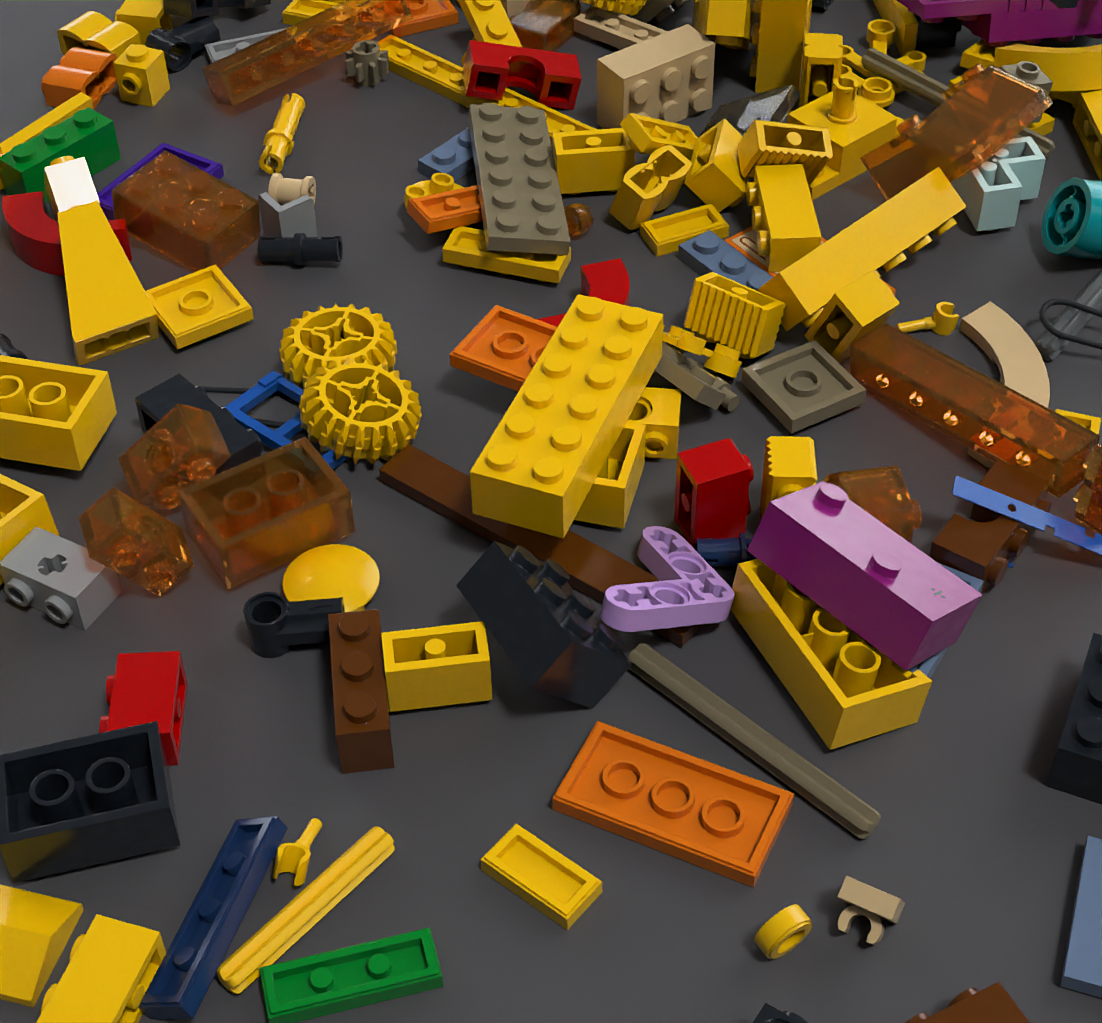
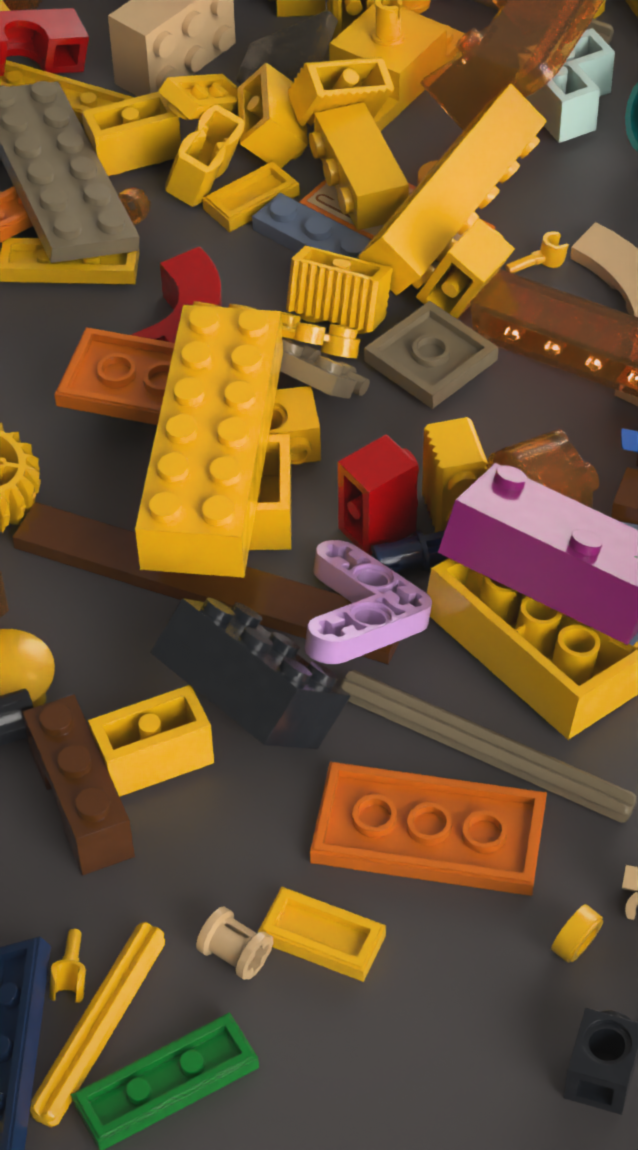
camera: 15 degrees left, 5 degrees up
none -> tan bush [196,906,273,980]

